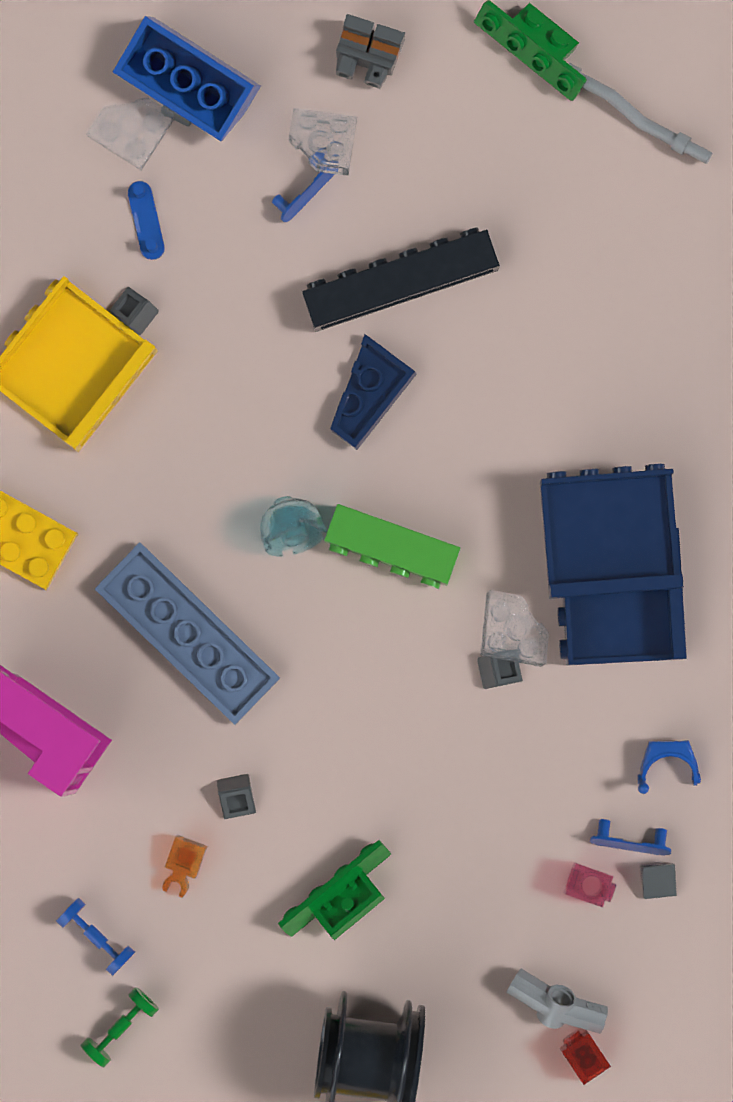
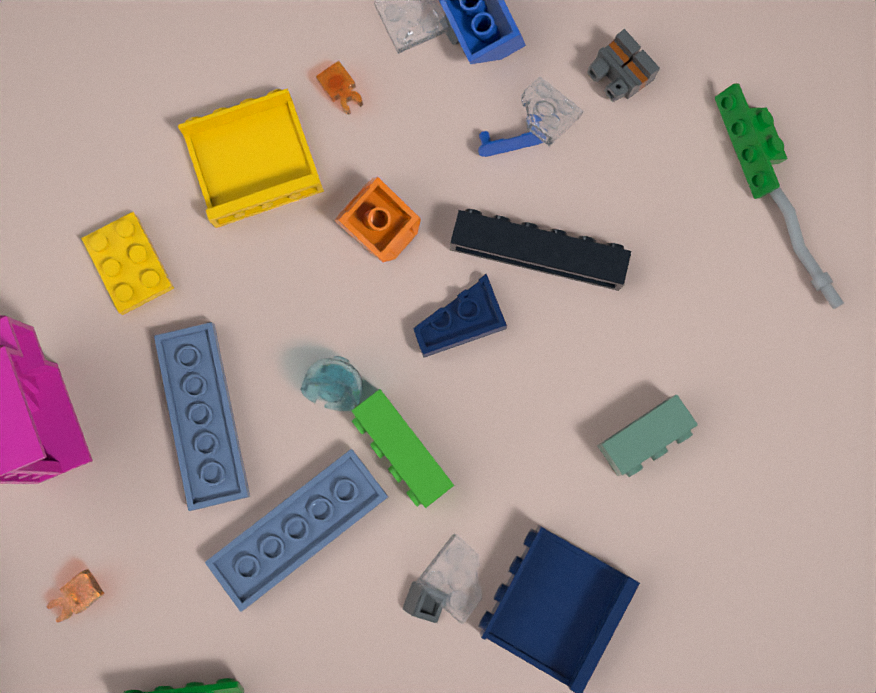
camera: 30 degrees right, 5 degrees down
dark grey slope [109,287,159,335] -> none
blue piece [128,181,165,260] -> none
dark grey slope [217,774,256,819] -> none
dark blue panel [540,464,684,599] -> none
none -> sand blue plate [205,449,389,612]
none -> clear orange plate [316,61,363,115]
none -> orange slope [334,177,421,263]
none -> sand green brick [597,395,698,477]

